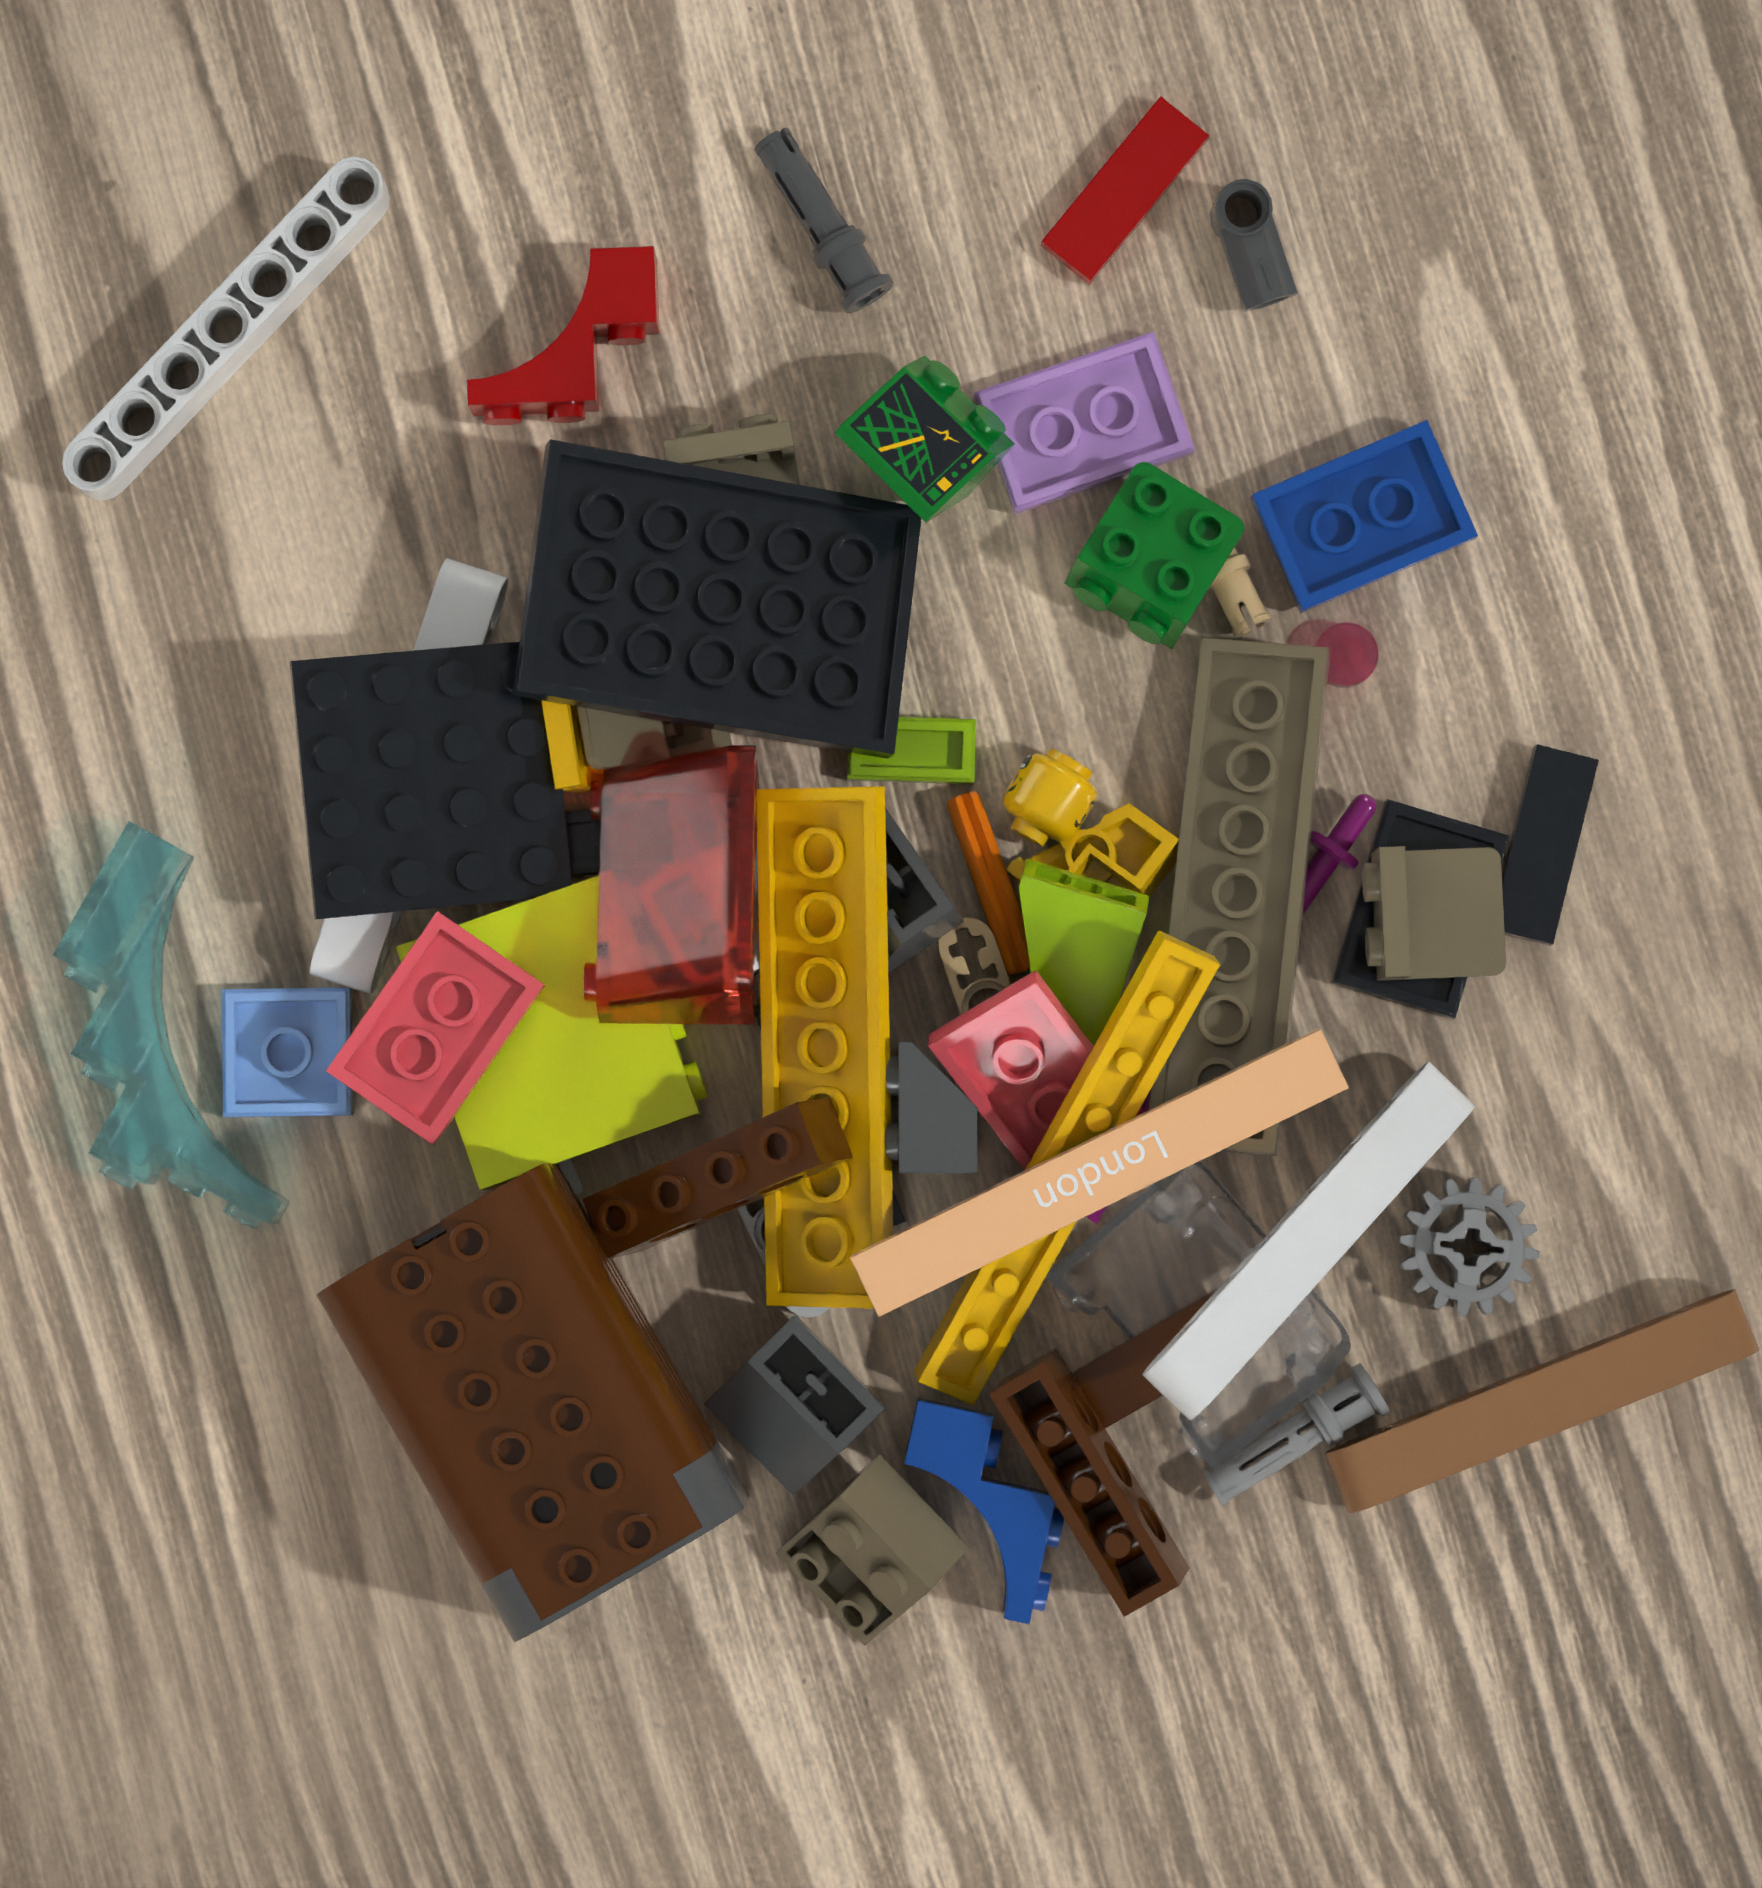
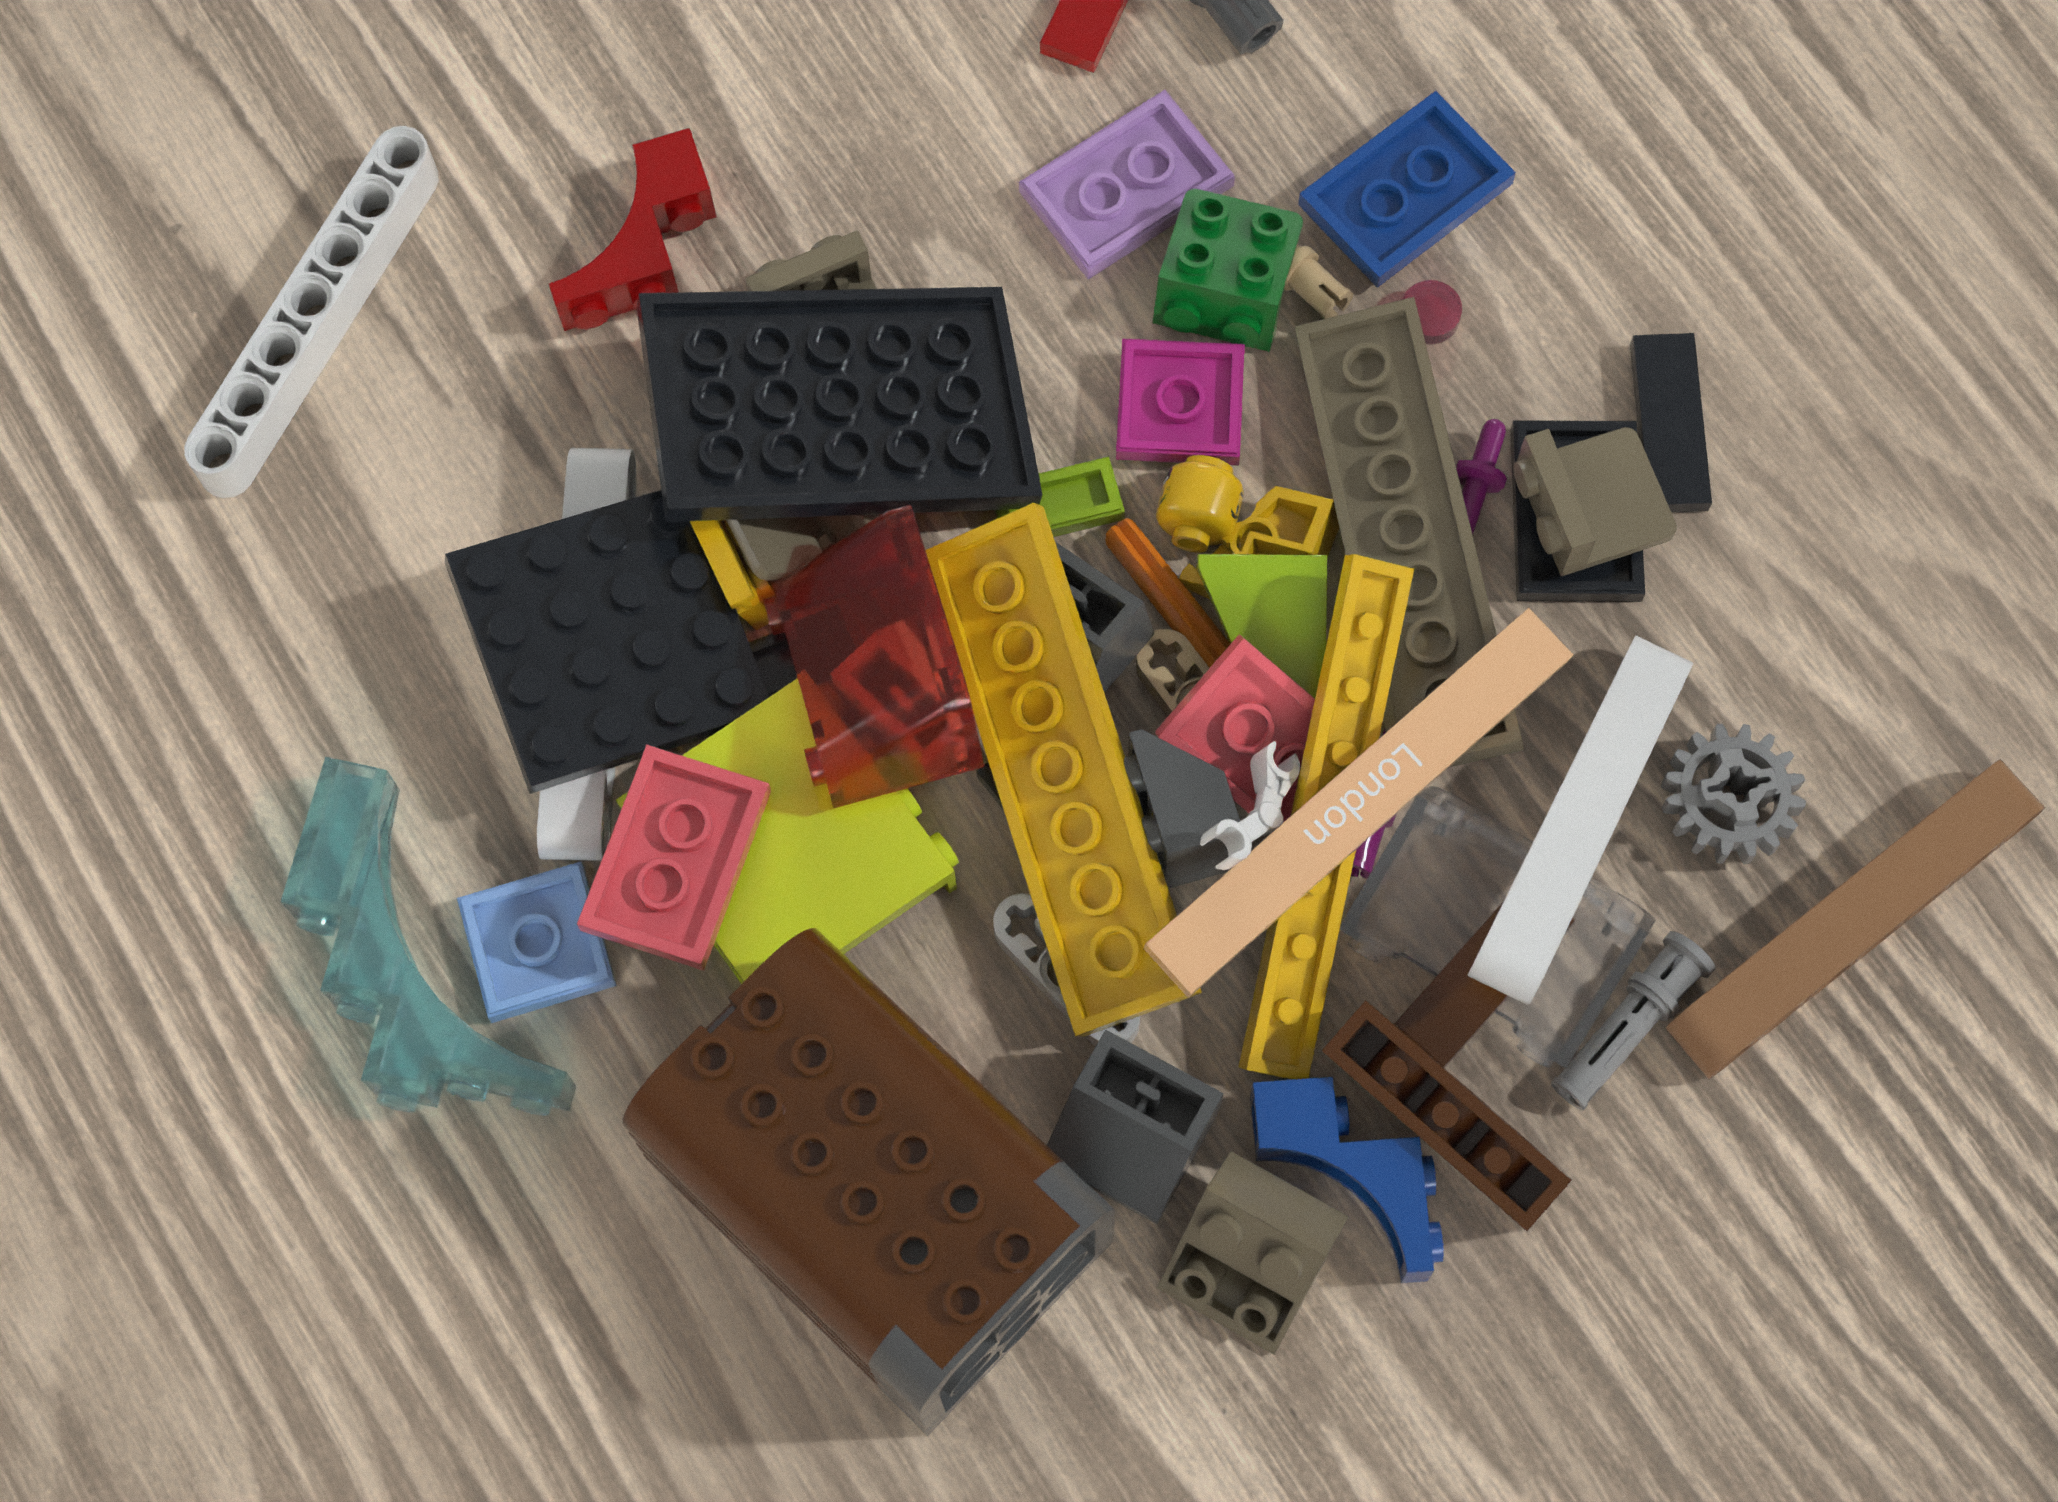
camera: 15 degrees left, 15 degrees down
reddish brown brick [582,1097,853,1259] -> none
dark grey pin [754,128,894,314] -> none
slope [834,356,1015,523] -> none
none -> dark pink plate [1116,338,1245,466]
none -> white piece [1200,741,1300,870]

